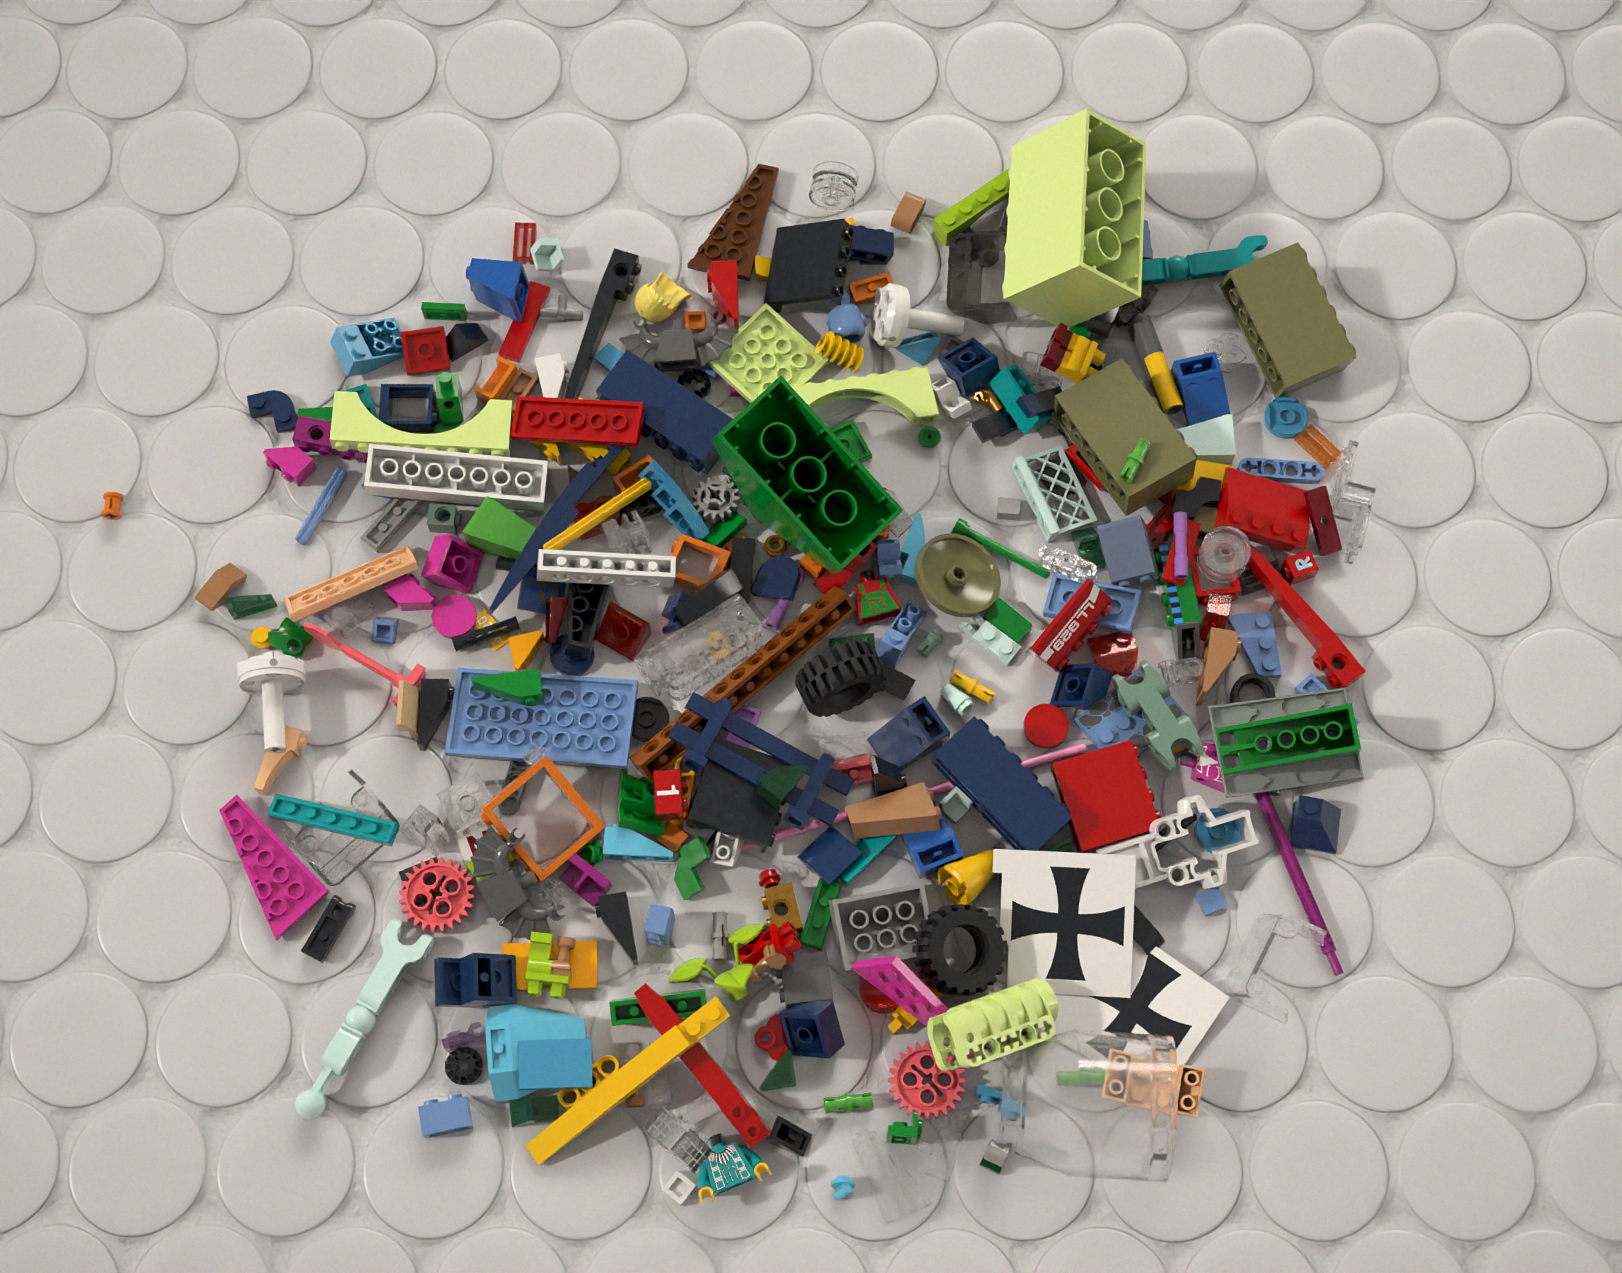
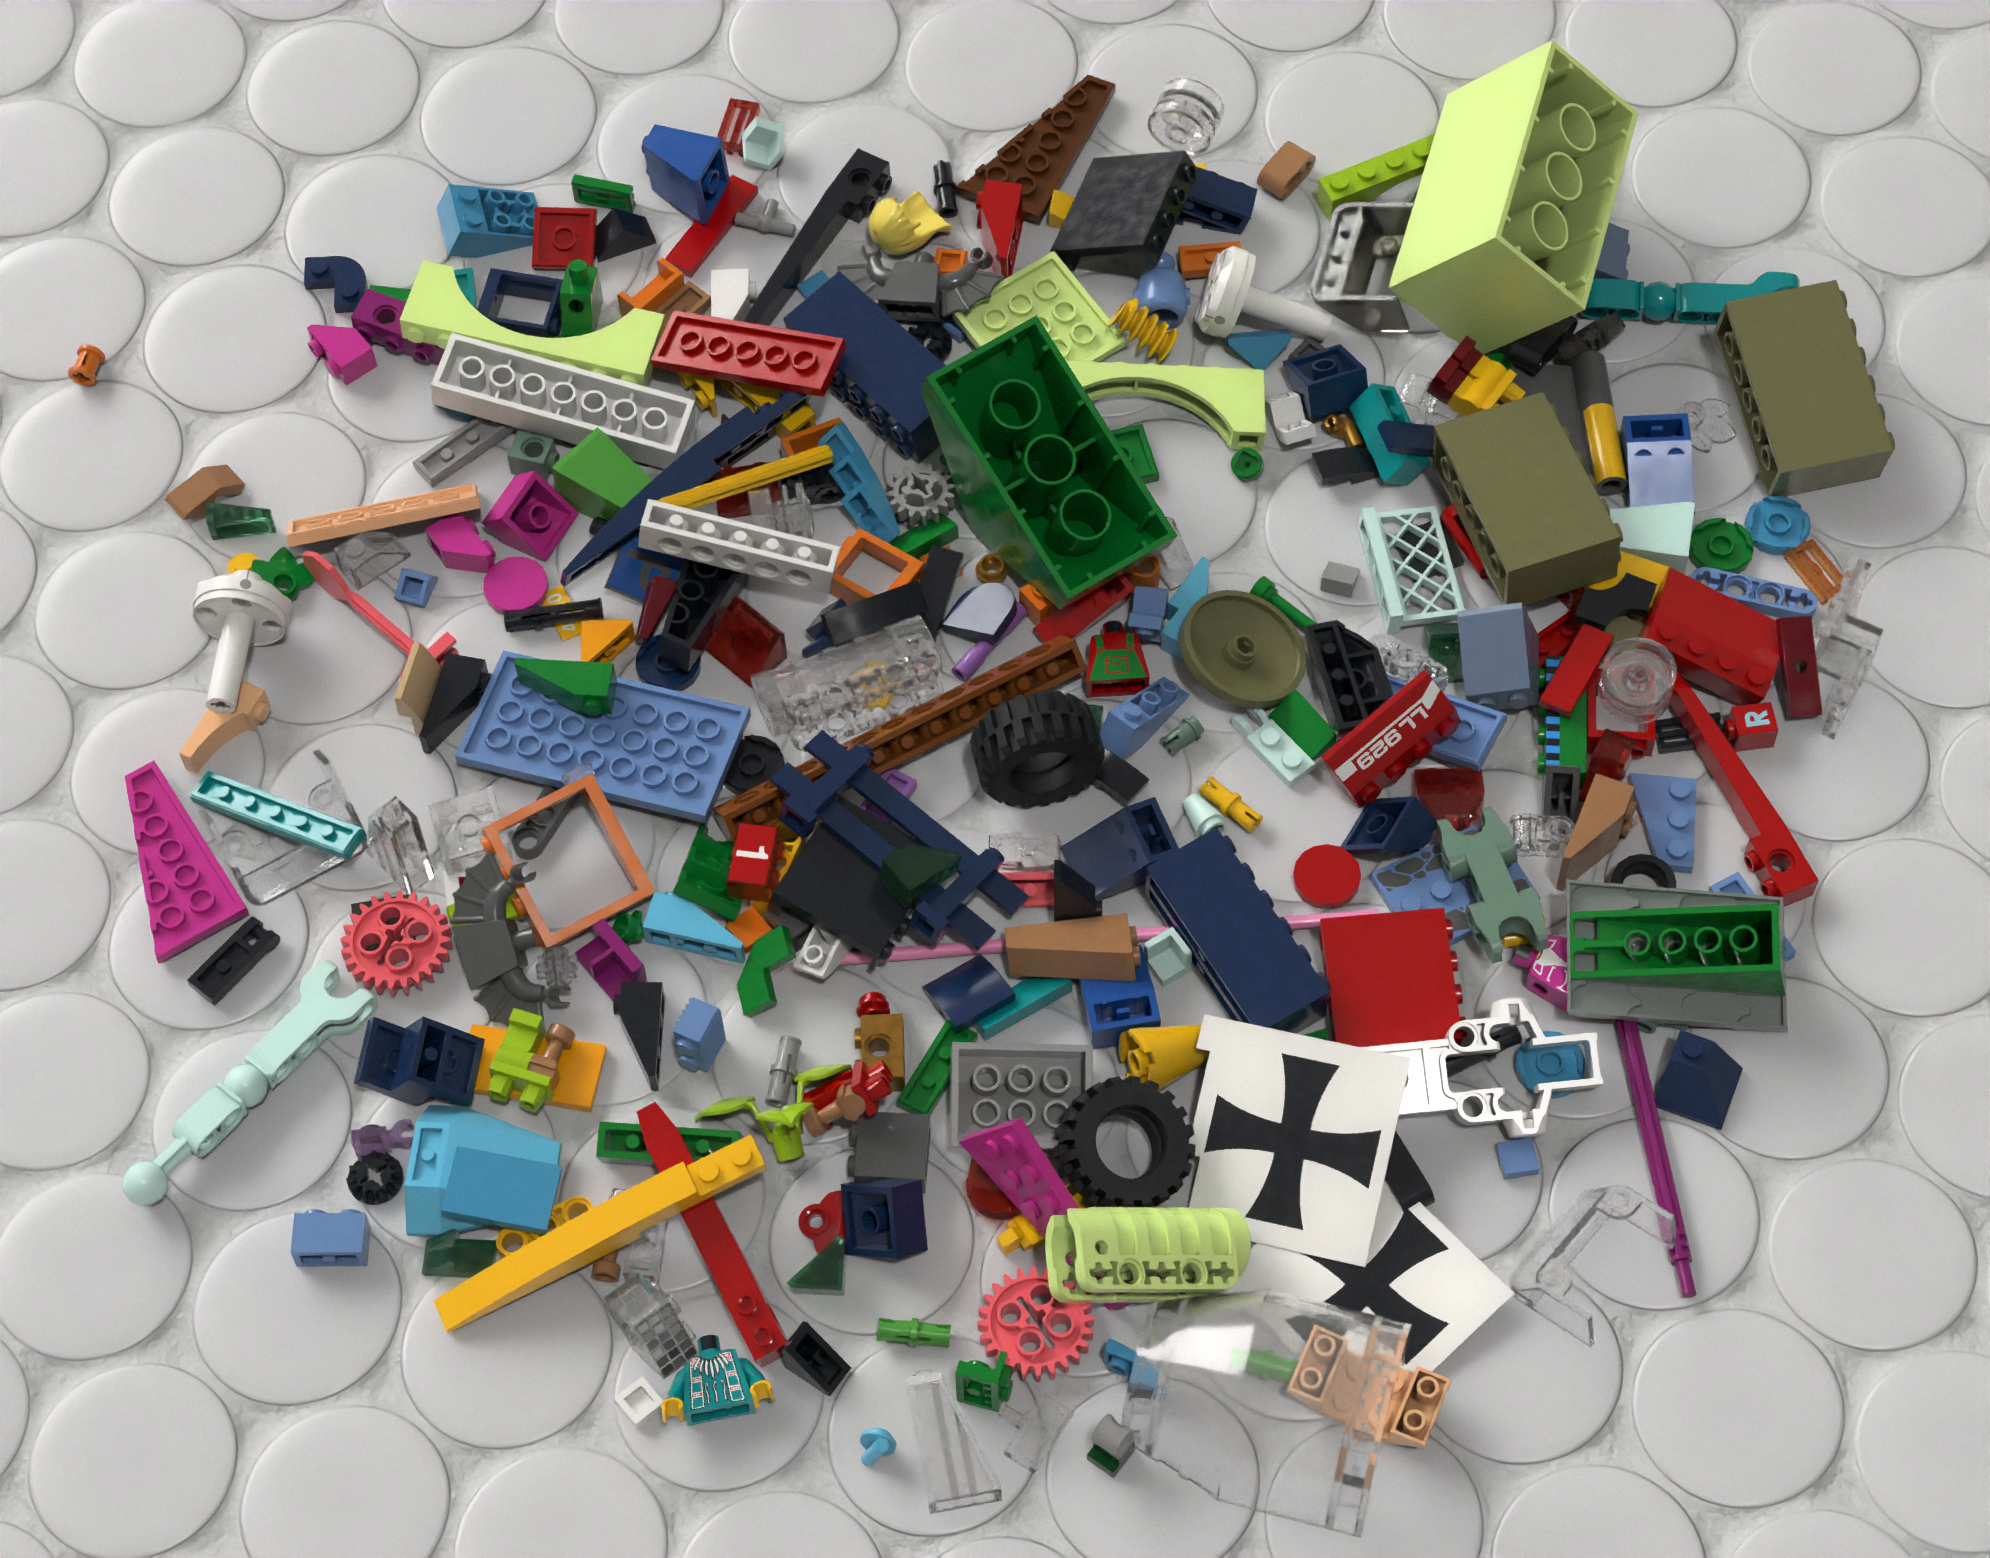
camera: 15 degrees right, 10 degrees down
medium blue axle [295,467,347,545] -> none
bright green pin [1119,438,1152,483] -> none
medium lavender piece [1173,512,1188,579] -> none
none -> black axle [933,160,958,218]
none -> black wedge [1305,620,1394,733]
none -> green tile [1689,518,1754,574]

